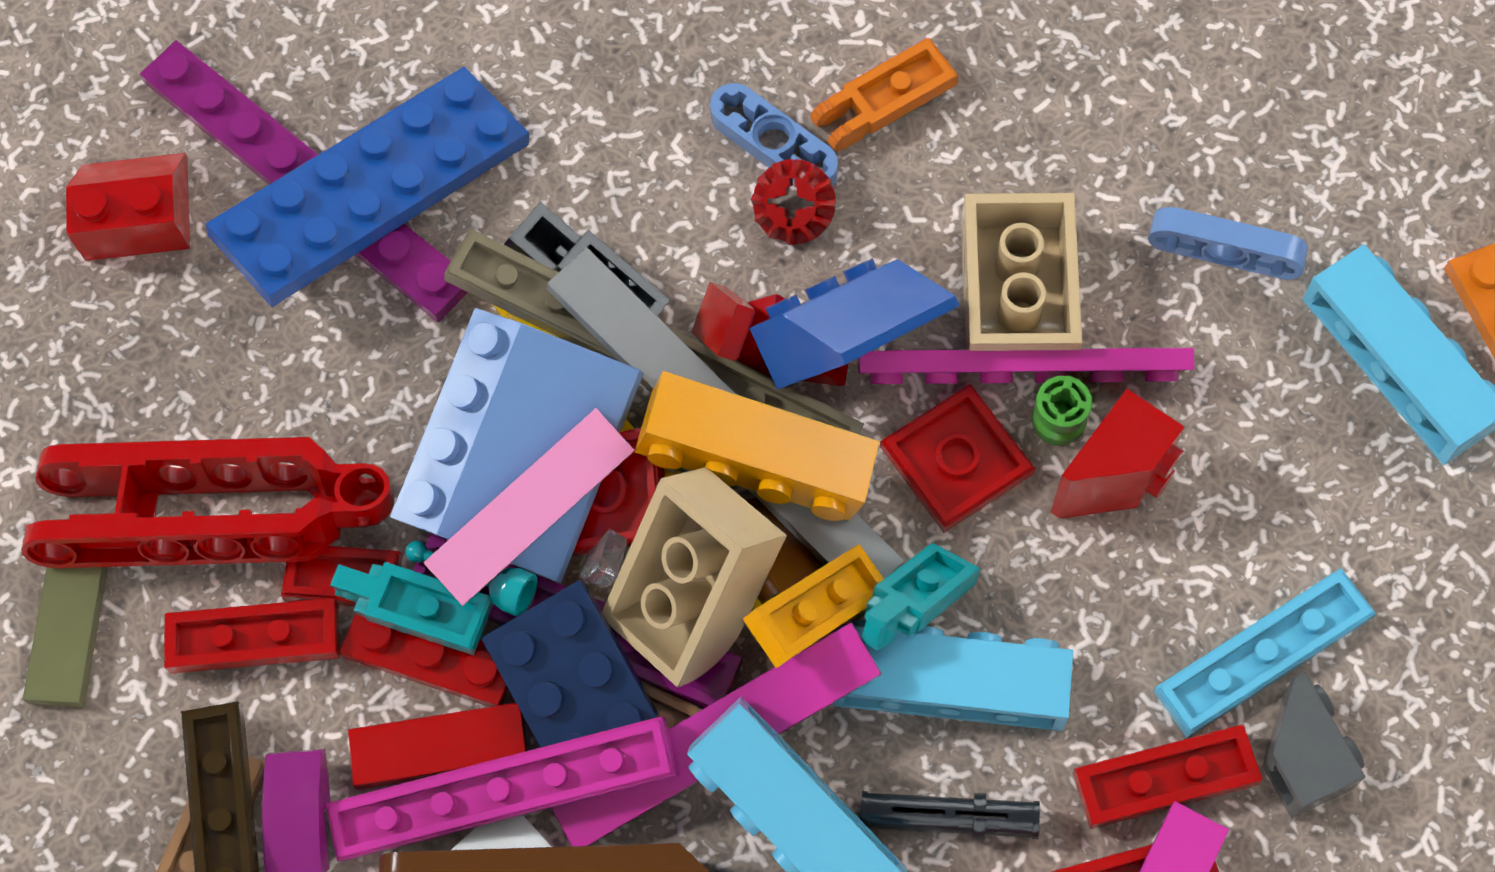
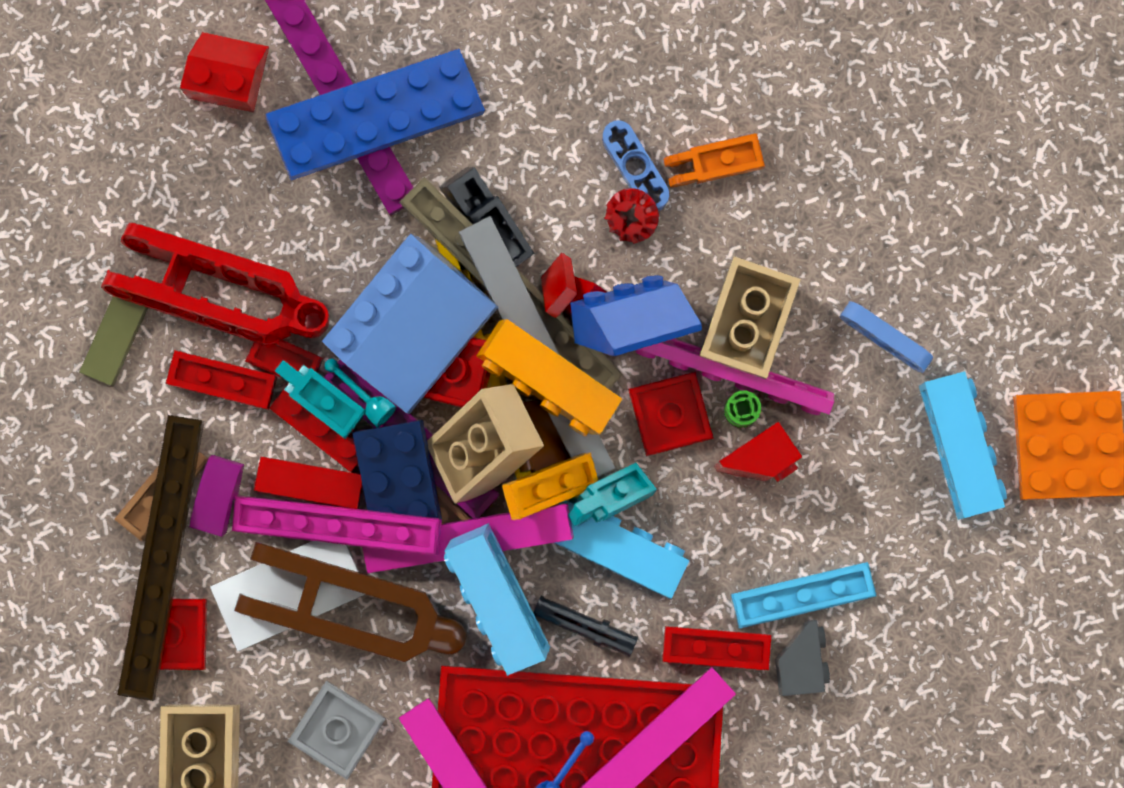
camera: 15 degrees right, 15 degrees up
bright pink tile [423,408,634,606] -> none
clear tile [579,529,627,587] -> none

